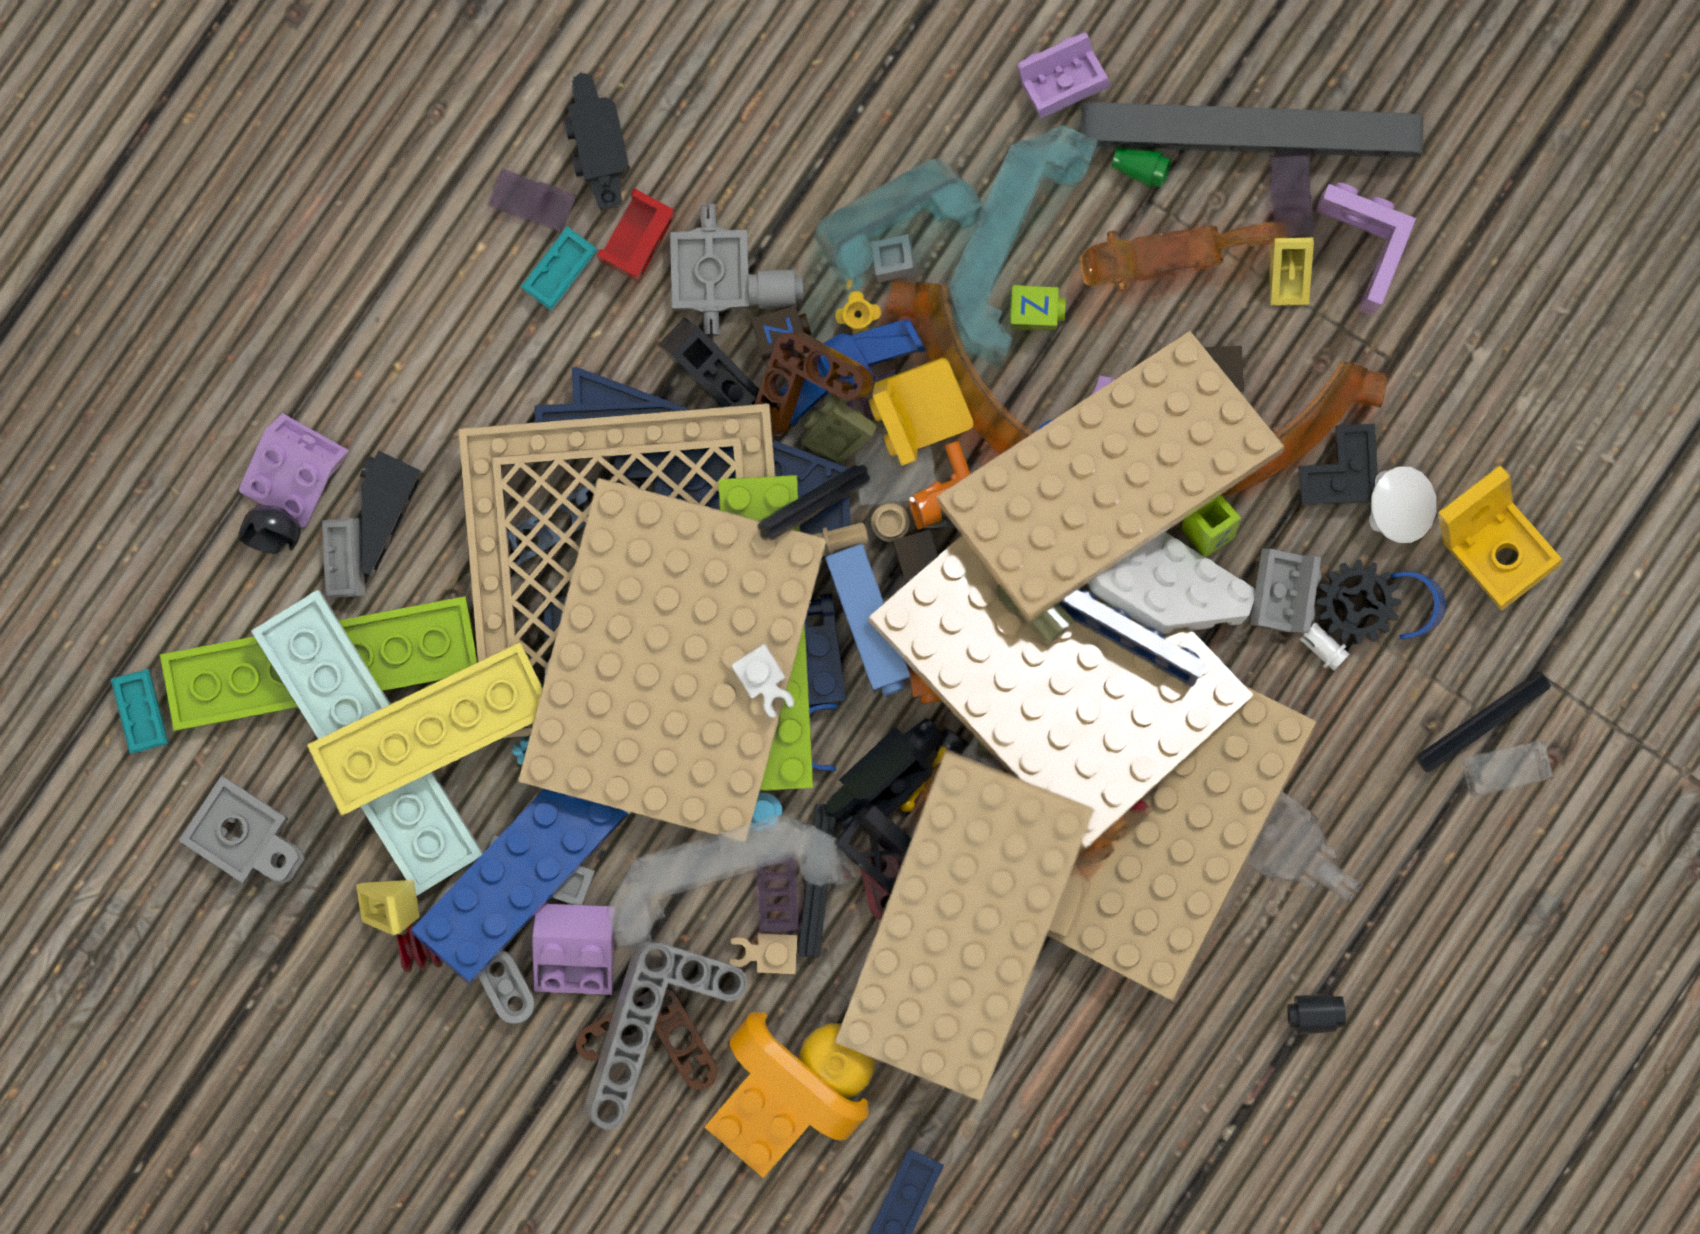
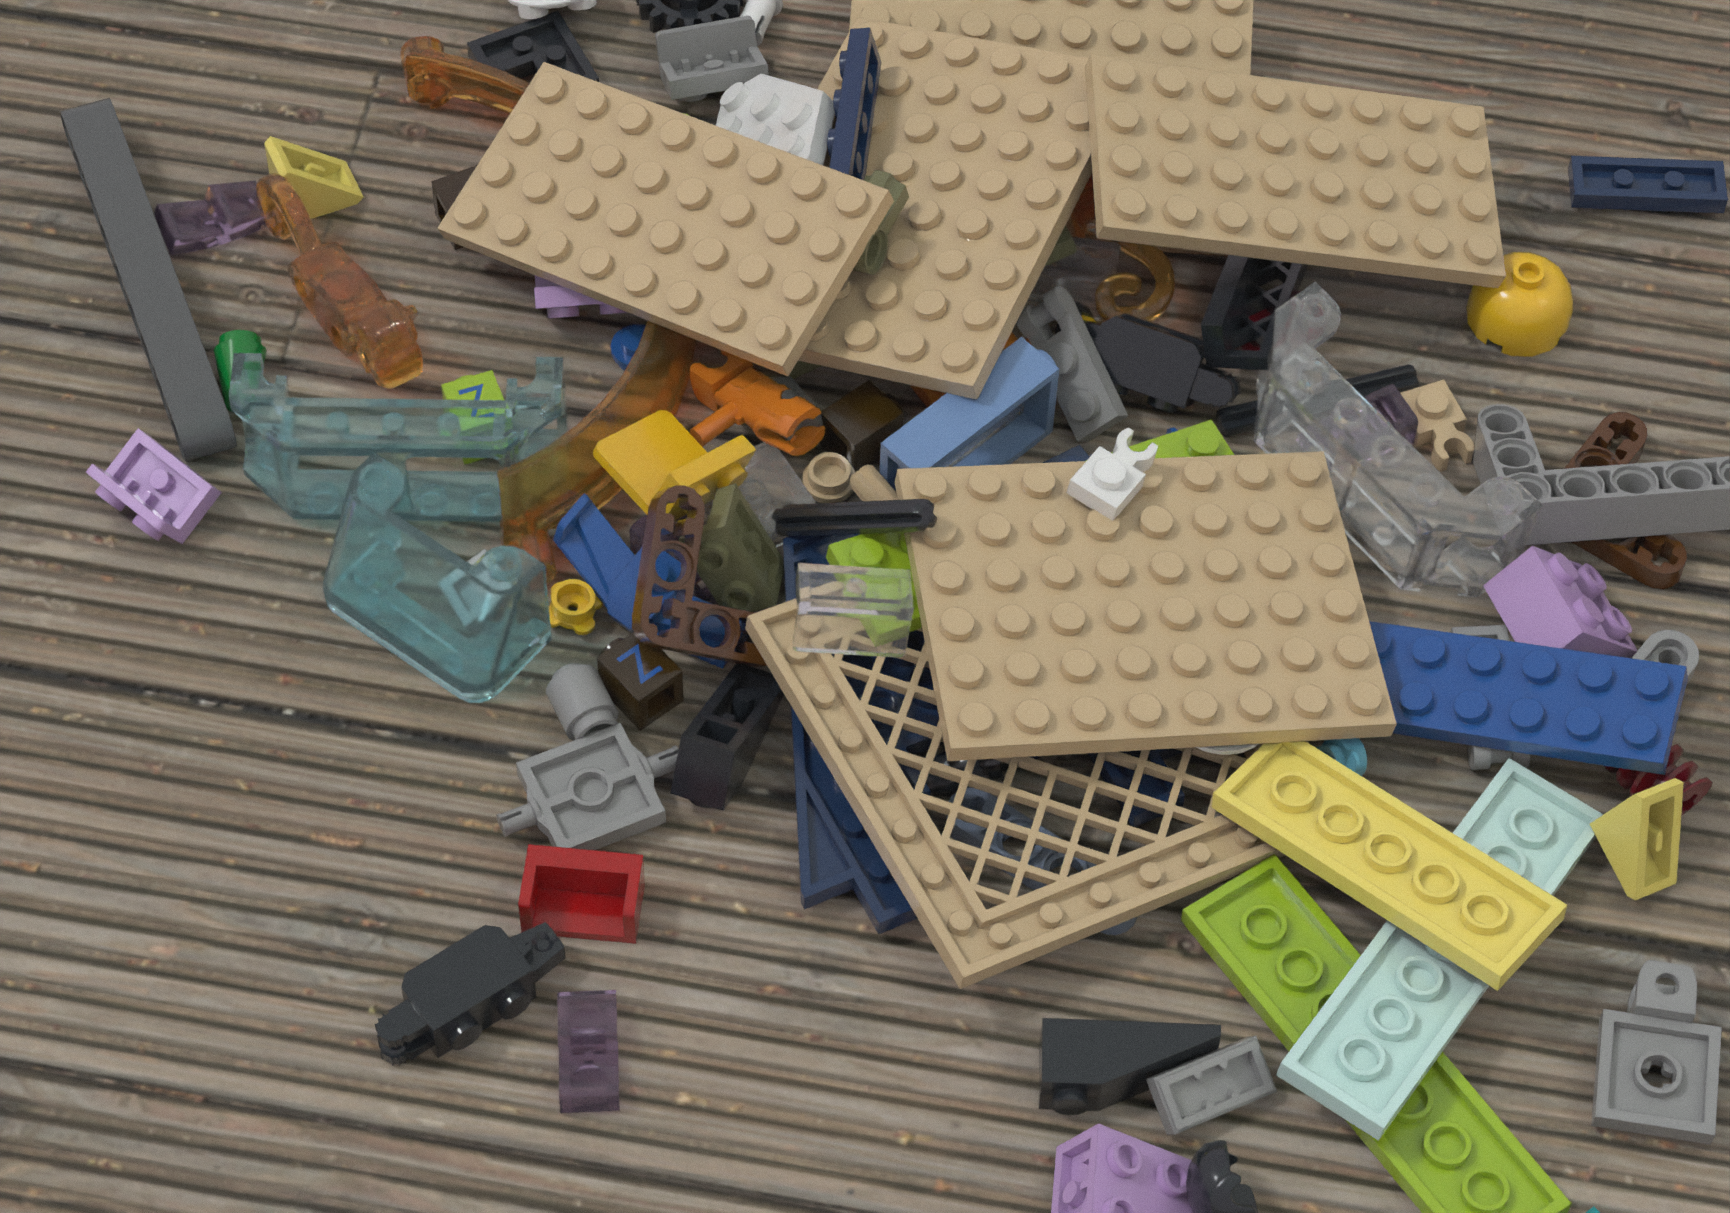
camera: 115 degrees left, 30 degrees down
teal plate [521,226,598,312] -> none
light orange piece [705,1012,869,1178] -> none
lavender bracket [1315,182,1416,316] -> none
none -> clear panel [793,563,914,658]
none -> light grey plate [1016,286,1128,442]

